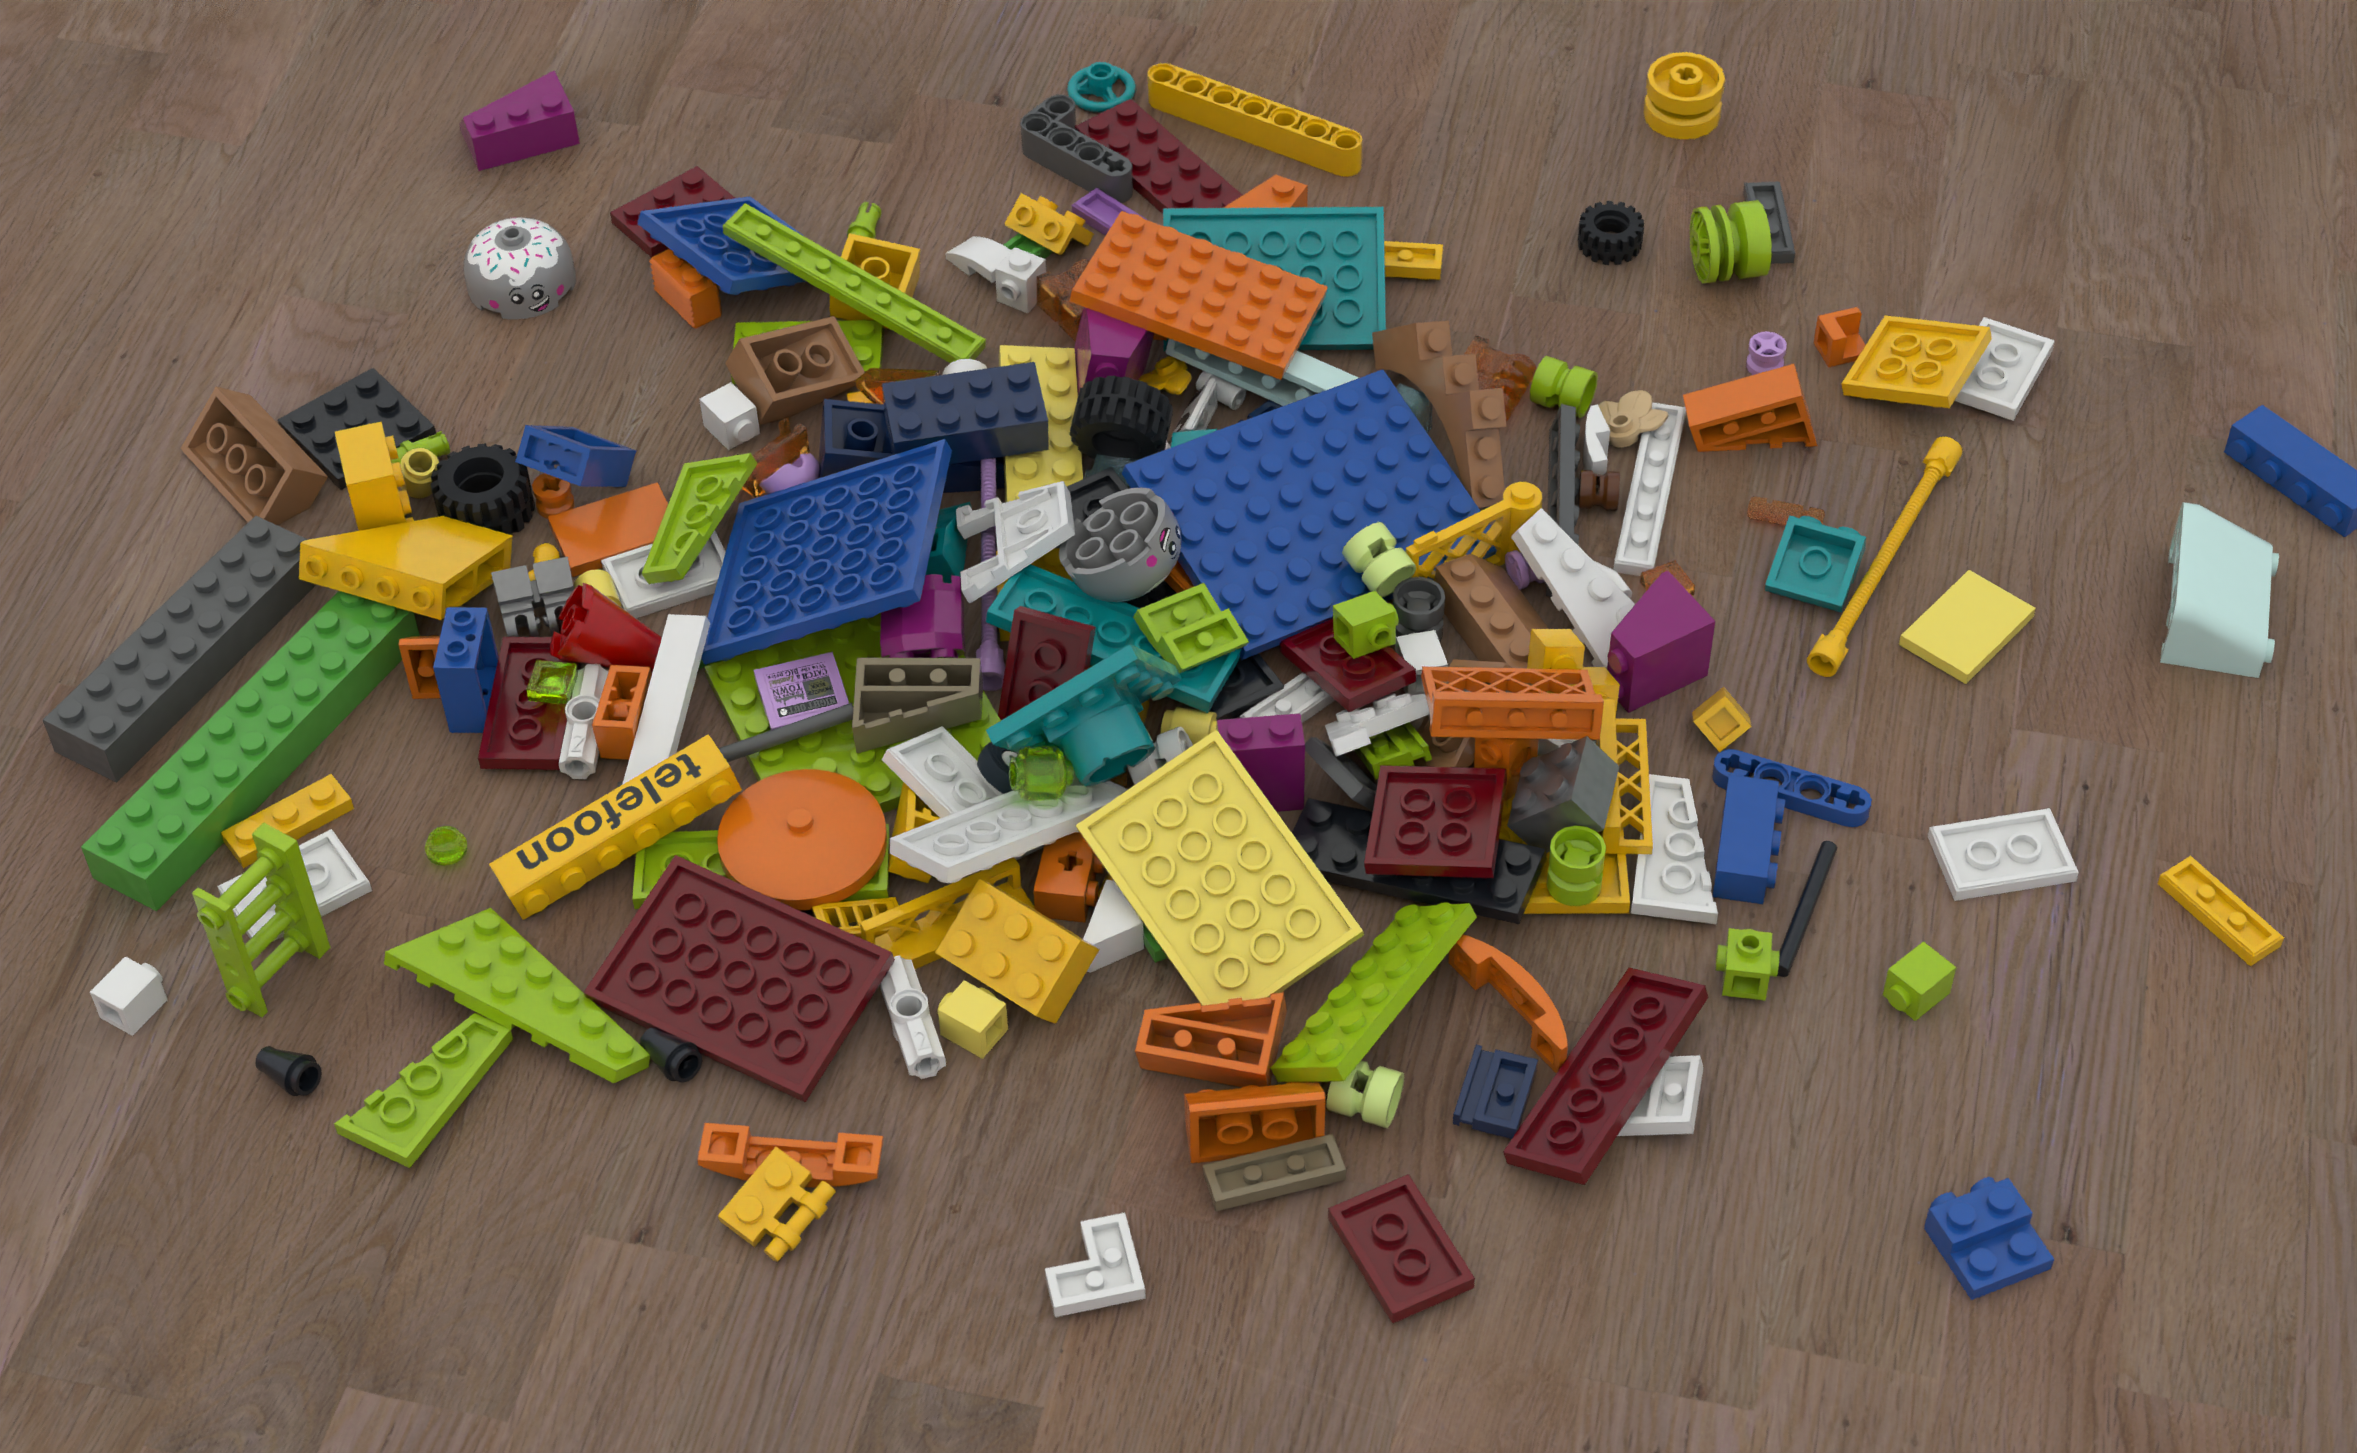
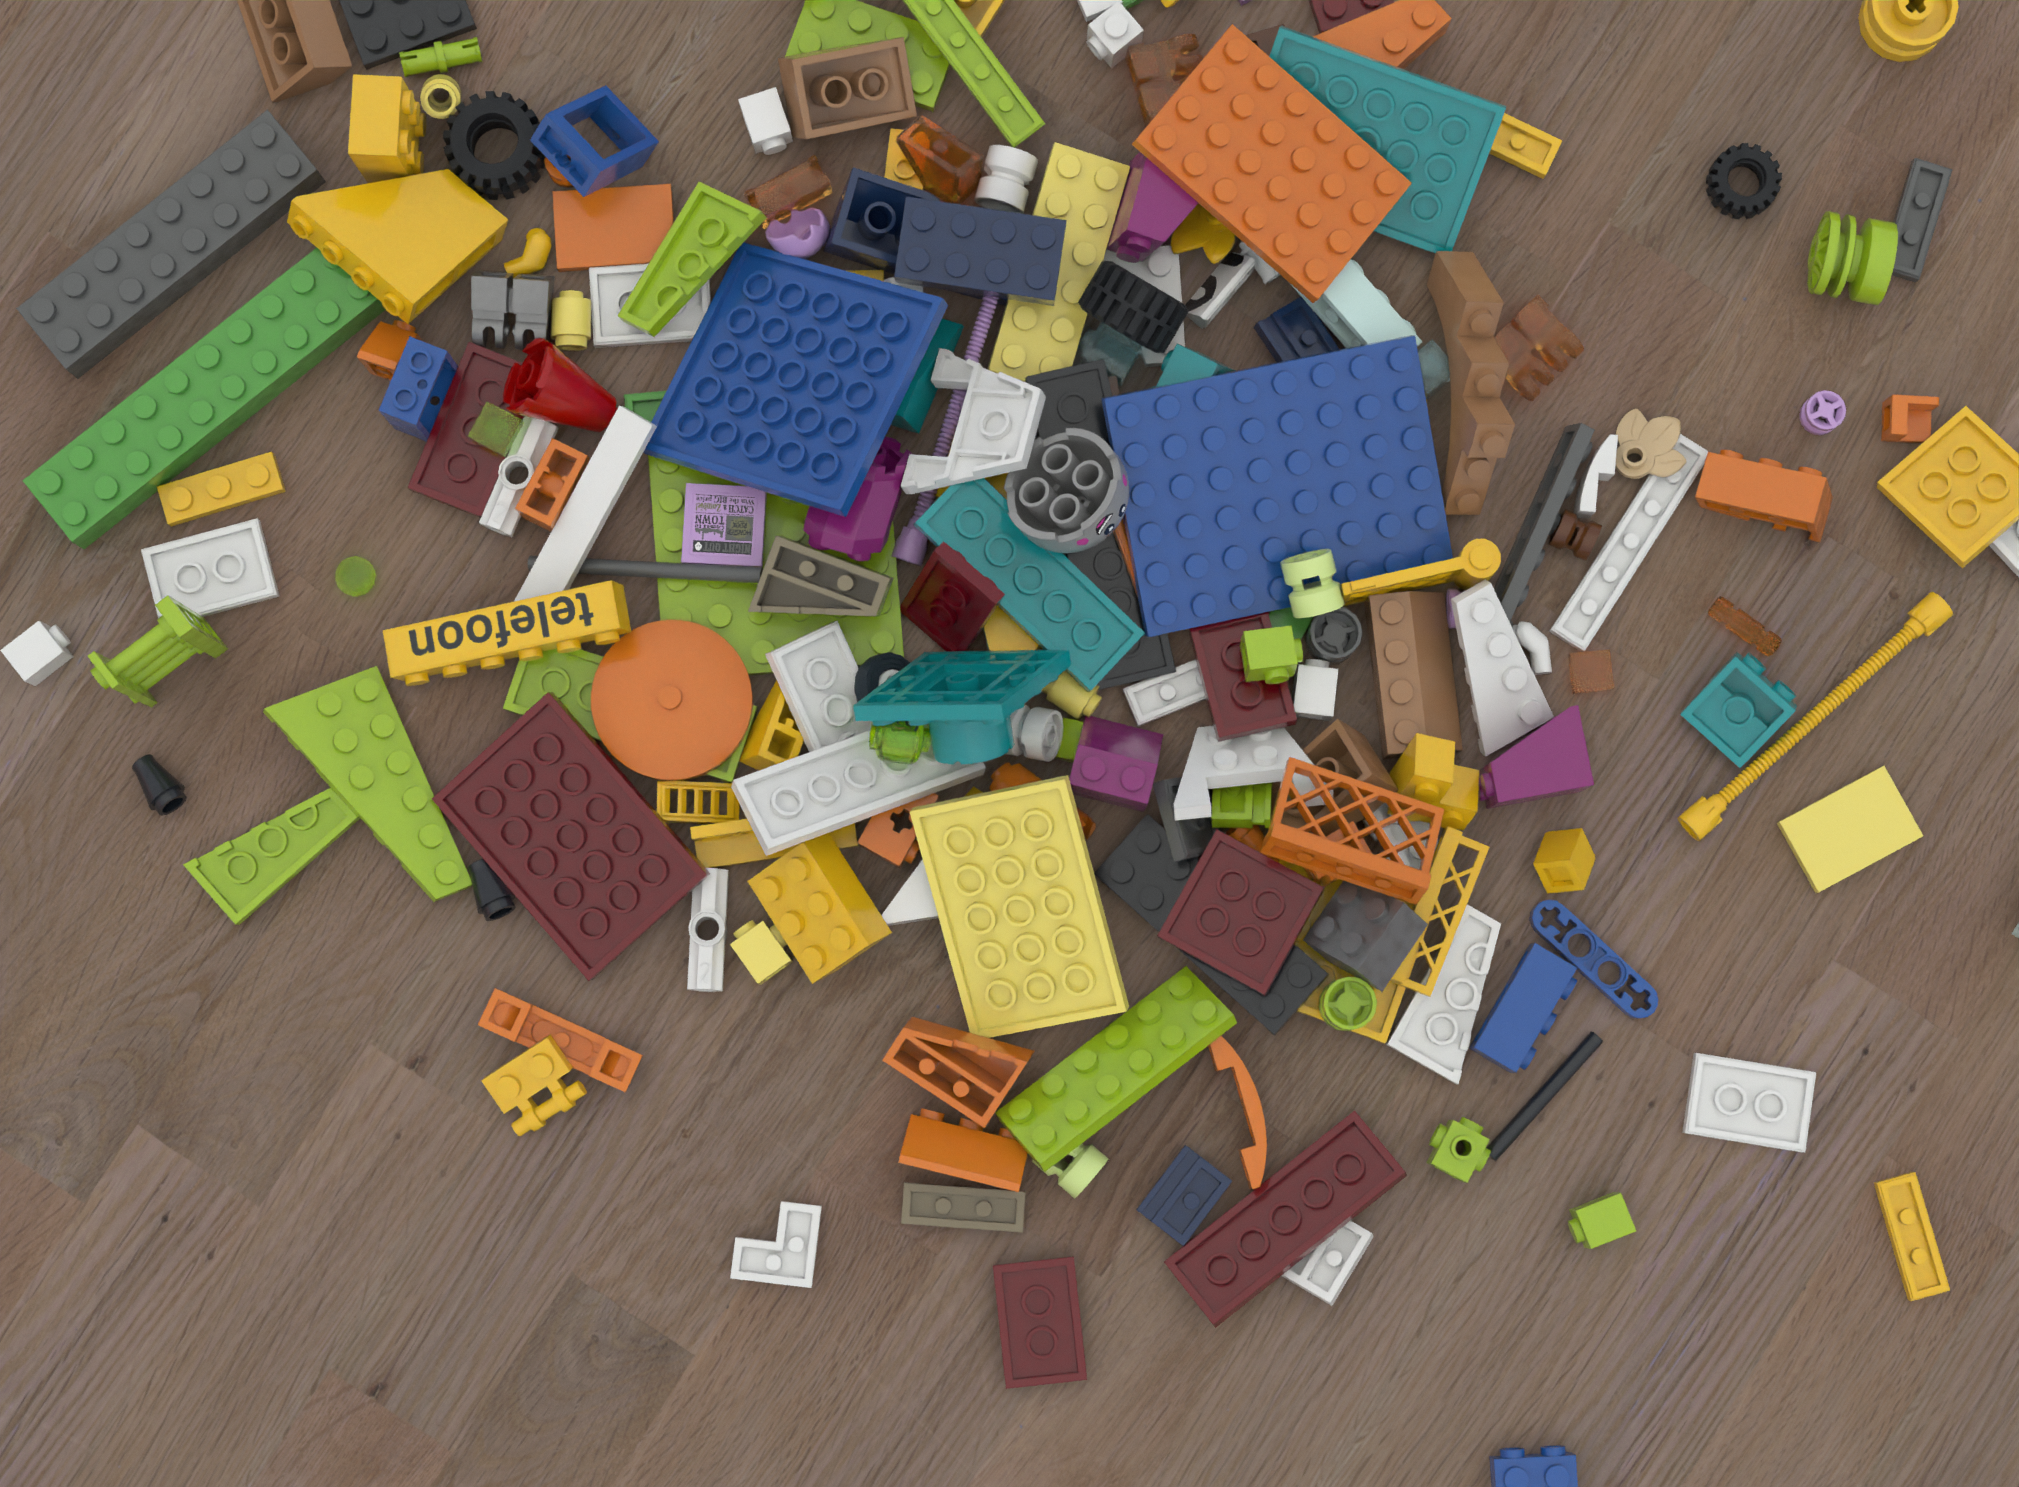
camera: 15 degrees right, 35 degrees up
lime slope [1133,583,1249,673] -> none
lime wheel [1530,356,1598,418] -> none

